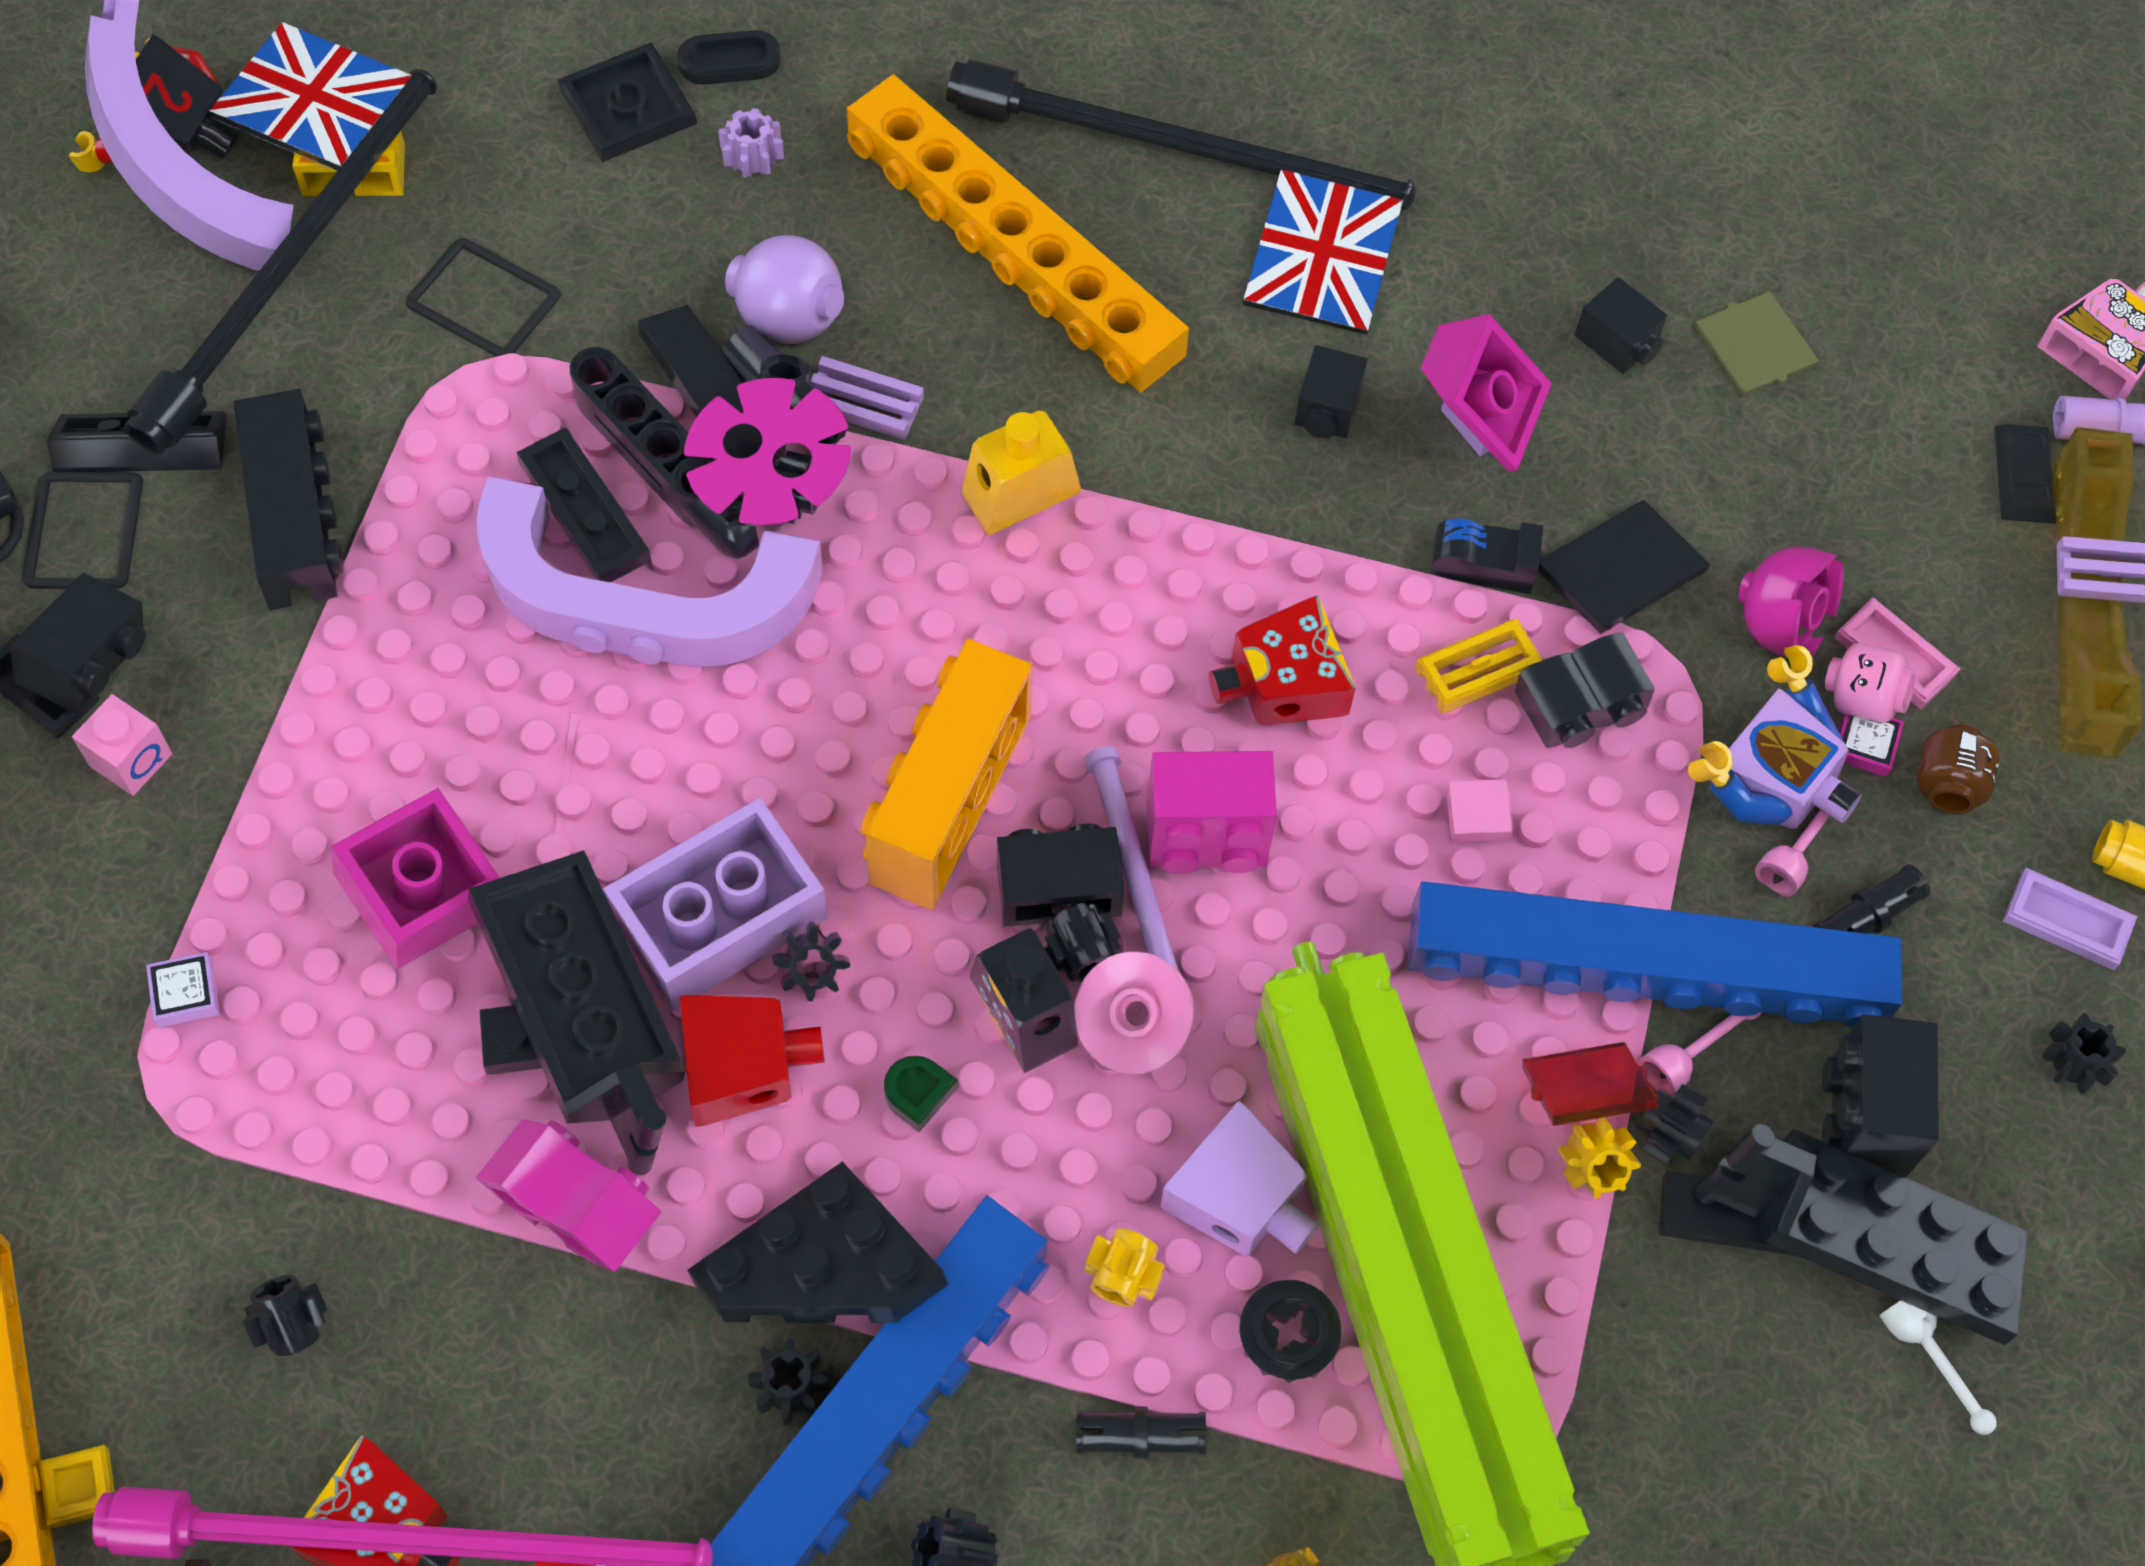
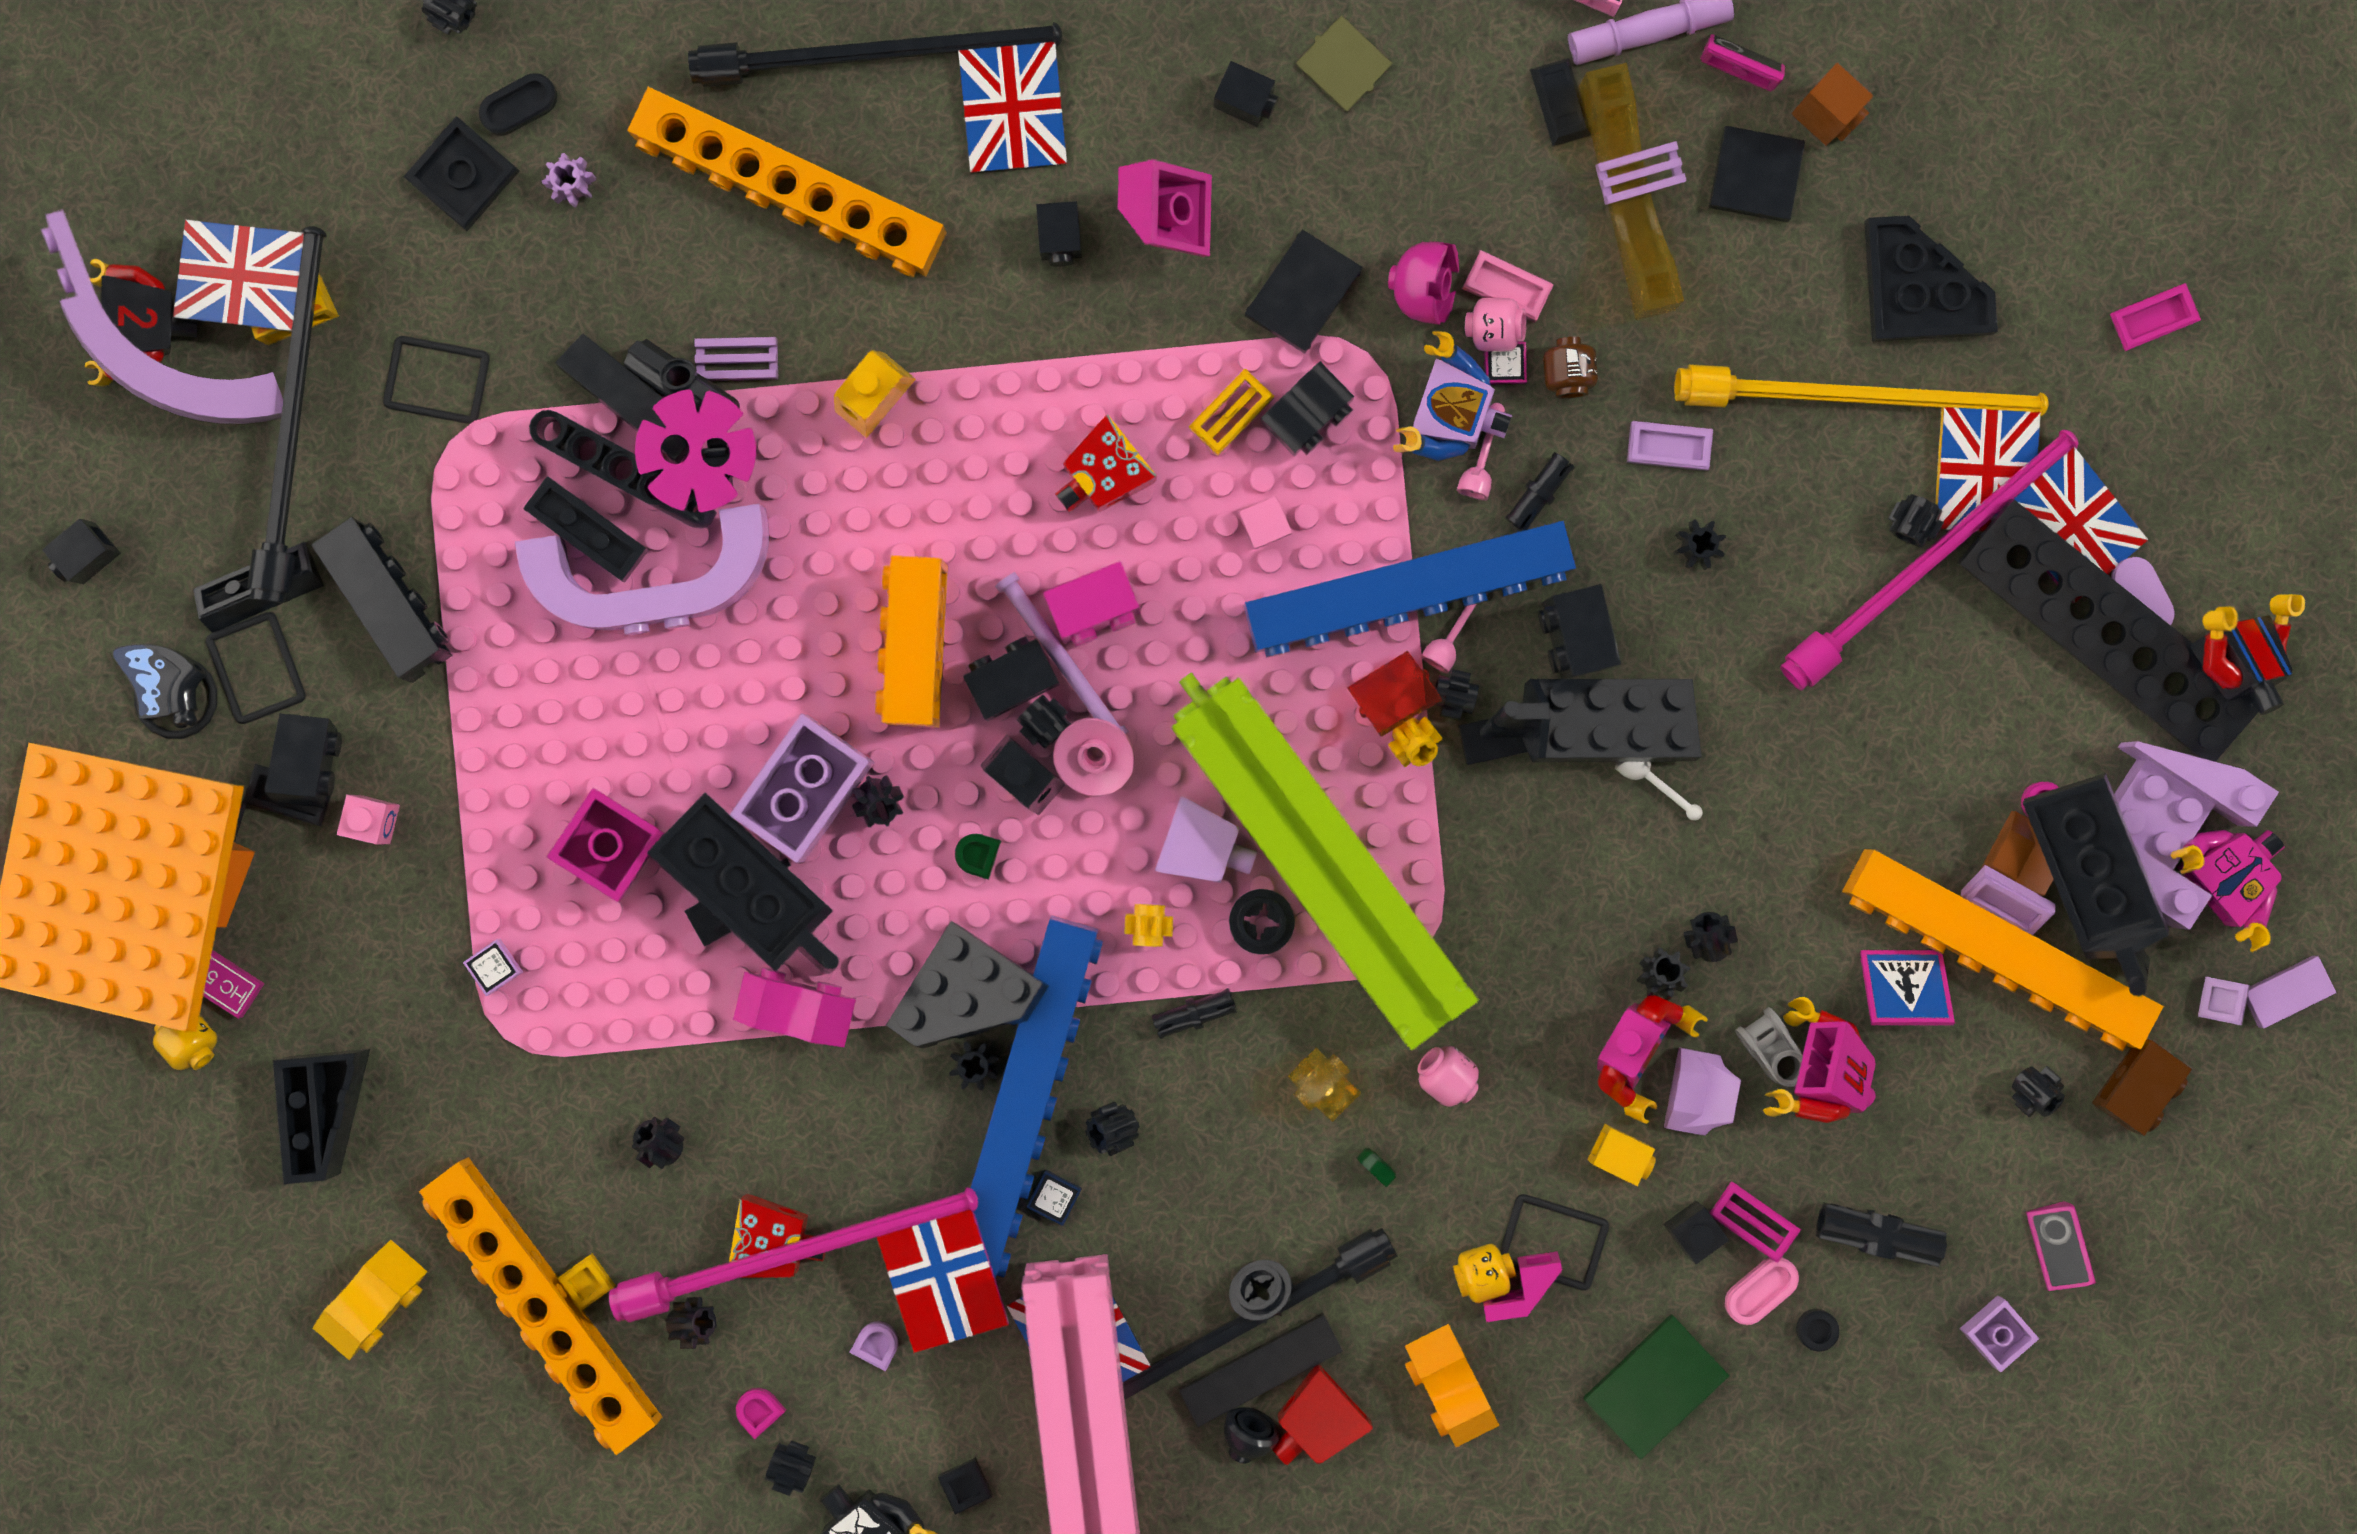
camera: 20 degrees left, 25 degrees up
red torso [680,995,825,1127] -> none
lavender brick [725,235,844,344] -> none
black leg [1432,518,1544,594] -> none

